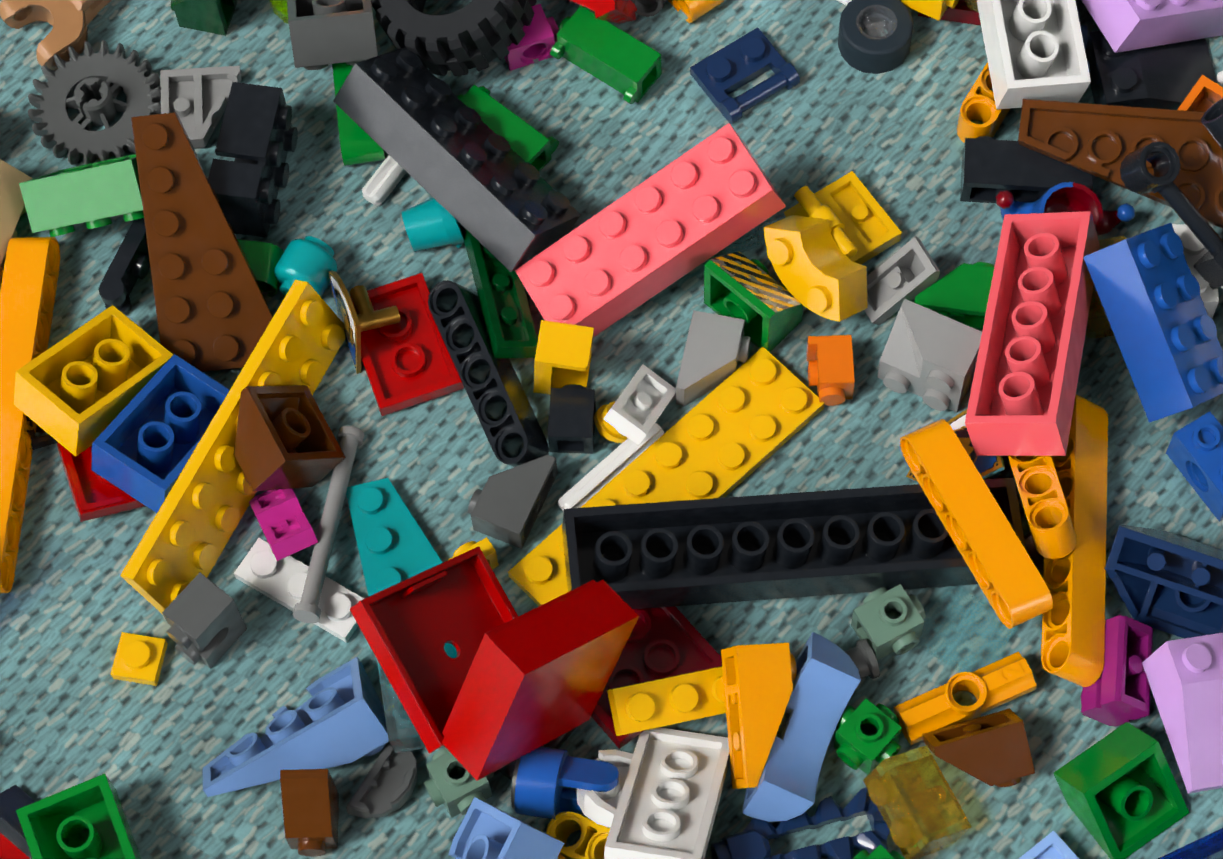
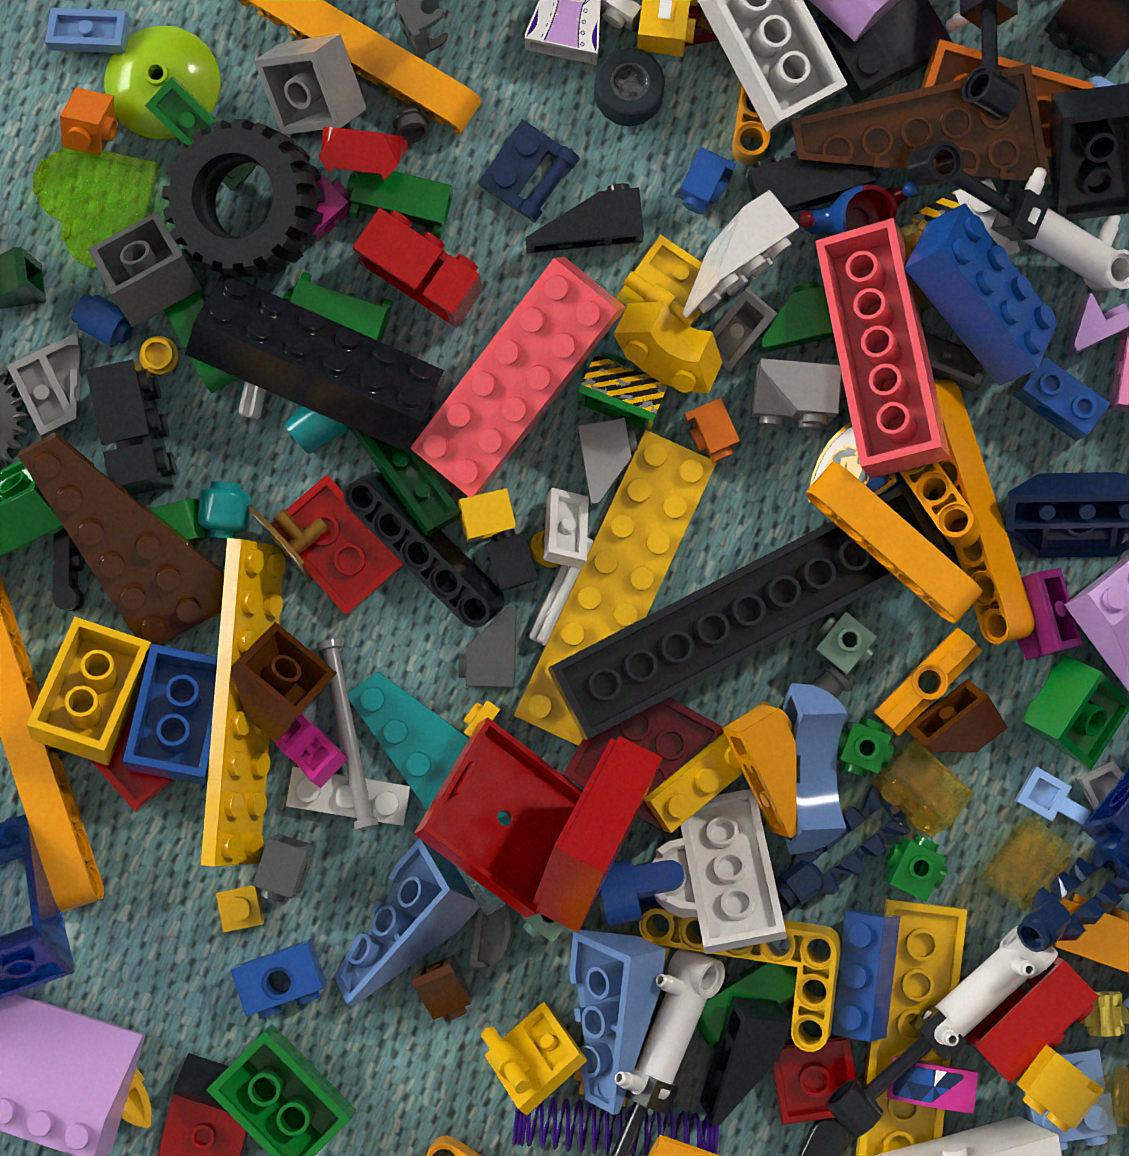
camera: 25 degrees left, 20 degrees up
none -> blue brick [71,293,134,347]
none -> yellow plate [139,336,179,376]
none -> blue brick [231,939,327,1019]
none -> red piece [352,207,483,329]
none -> black slope [525,183,644,254]
none -> blue brick [678,147,736,215]
none -> white slope [682,190,799,318]
none -> dark grey hinge [923,329,984,392]

